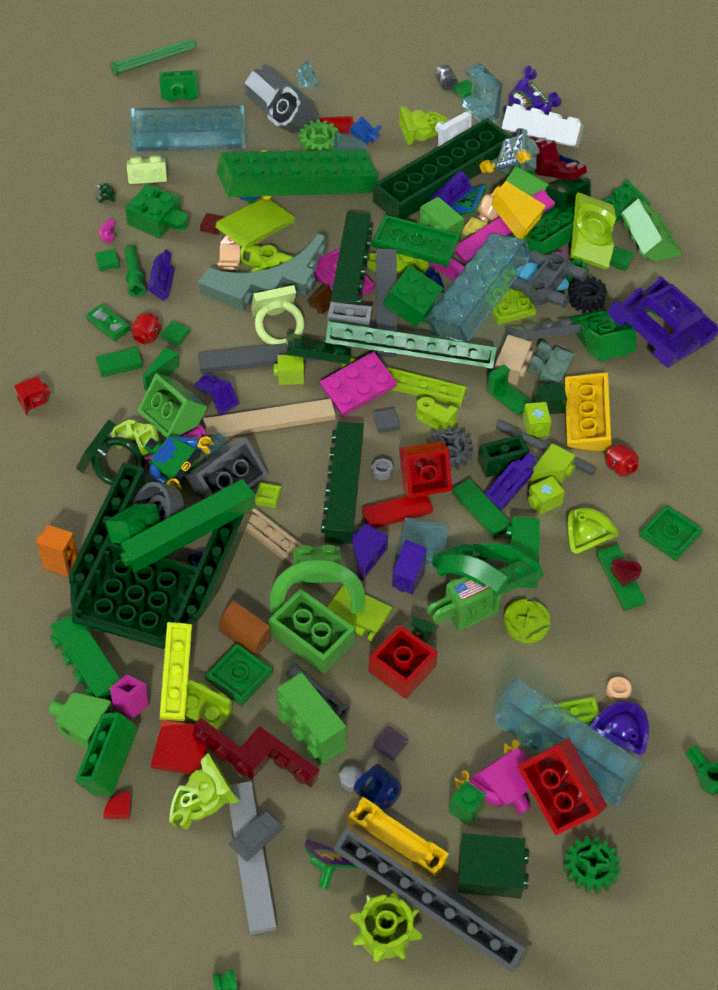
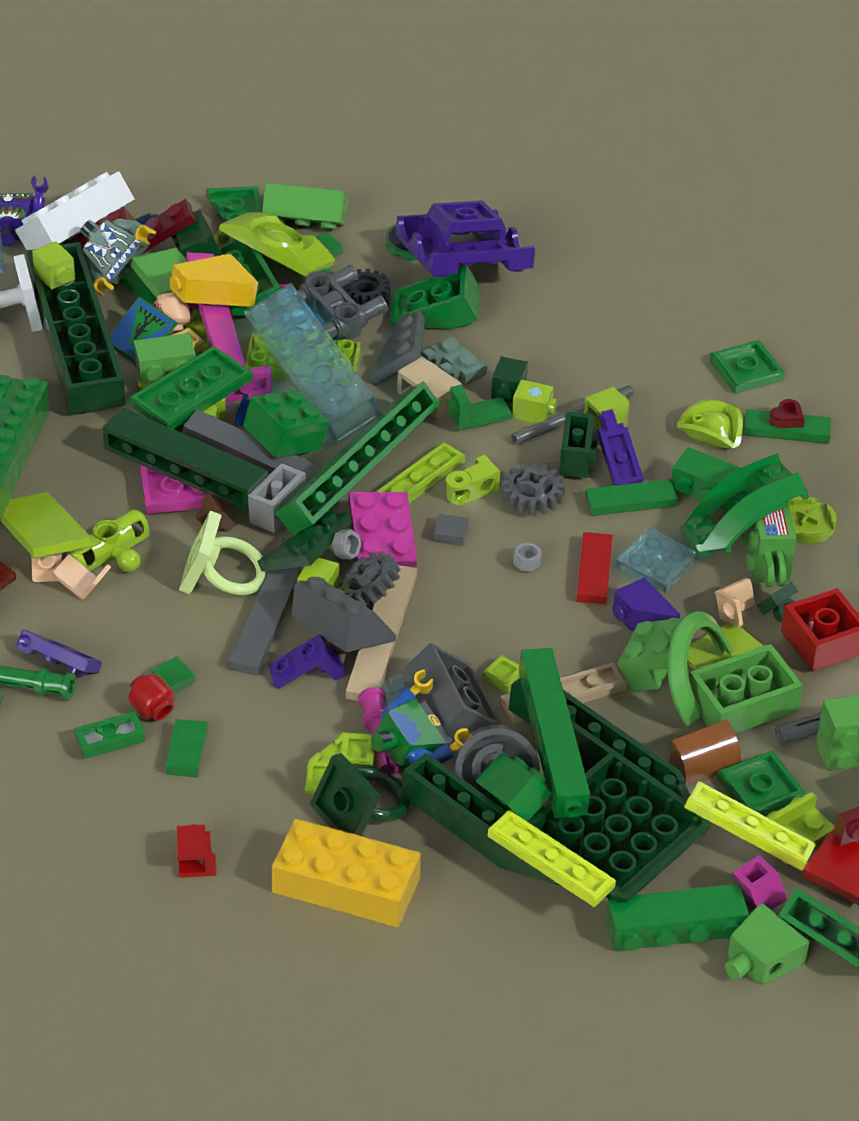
camera: 65 degrees left, 10 degrees down
orange brick [36,525,78,577] -> none
bright green slope [137,373,207,438] -> none
green slope [143,347,180,391] -> none
sand green arch [198,234,328,311] -> none
dark green brick [321,422,364,544] -> none
dark purple slope [392,540,427,595] -> none
red brick [399,441,453,498] -> none
dark purple hinge [427,171,472,207] -> none
lime brick [527,476,565,515] -> none
yellow slope [565,373,612,451] -> none
red head [605,444,639,477] -> none
none -> lime brick [32,241,75,289]
none -> yellow brick [272,819,421,928]
none -> dark grey slope [291,577,397,652]
none -> light grey tile [332,529,361,560]
none -> dark grey gear [337,551,401,607]
none -> neon yellow tile [488,810,616,908]
none -> light nougat bracket [715,578,755,627]

